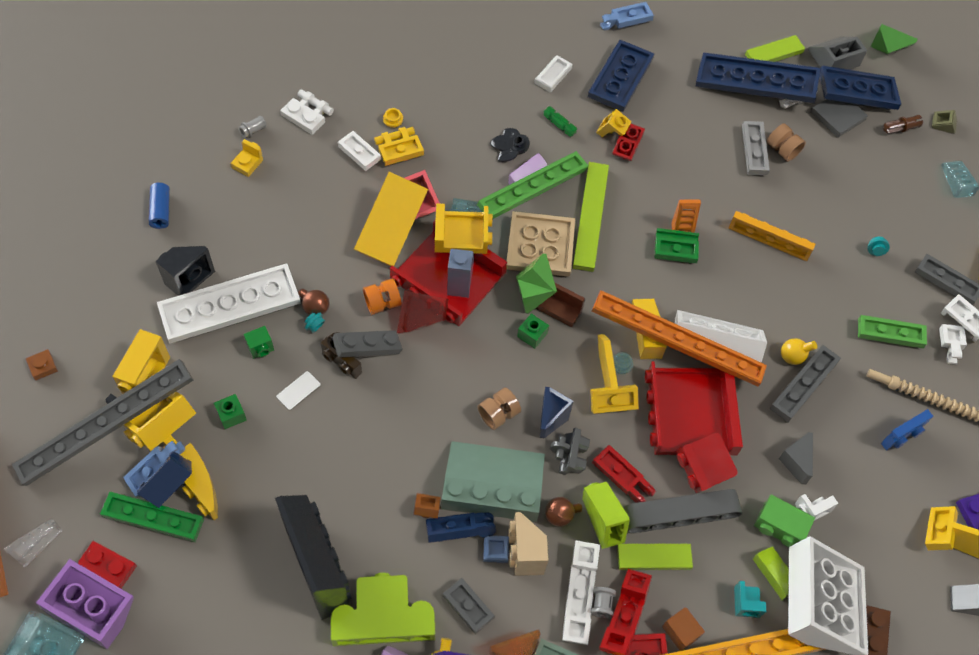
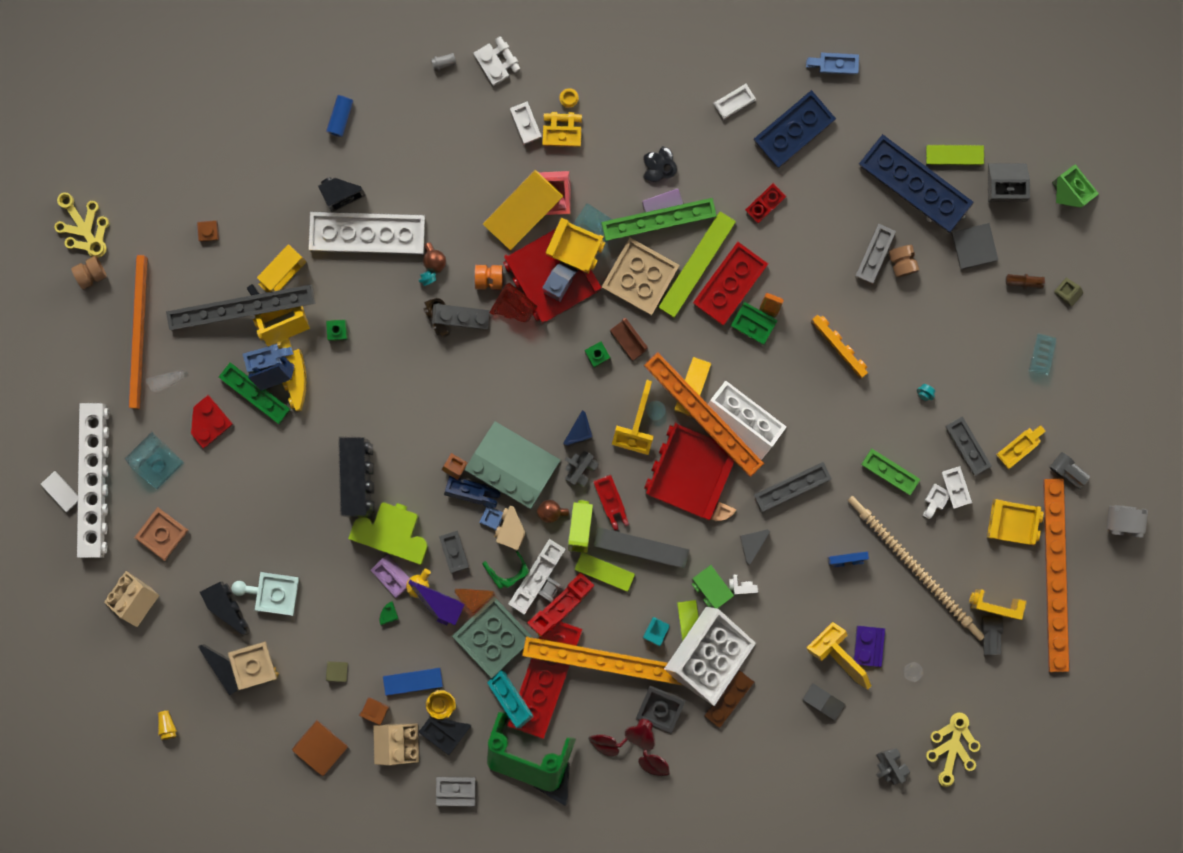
camera: 35 degrees right, 25 degrees up
medium lavender slope [36,559,134,649] -> none
yellow bracket [230,139,263,177] -> none
green plate [244,326,274,359] -> none
white sticker [276,371,321,410] -> none
medium nougat wheel [477,387,521,430] -> none
bright green slope [516,253,557,313] -> none
green axle [543,106,577,137] -> none
yellow bracket [596,109,631,137] -> none
dark orange panel [662,607,705,651] -> none
red bracket [676,433,738,493] -> none
yellow piece [781,338,817,365] -> none
dark blue plate [820,66,902,110] -> none
none -> green helmet [482,550,529,589]
none -> red plate [692,242,768,326]
none -> light nougat tile [711,502,736,521]

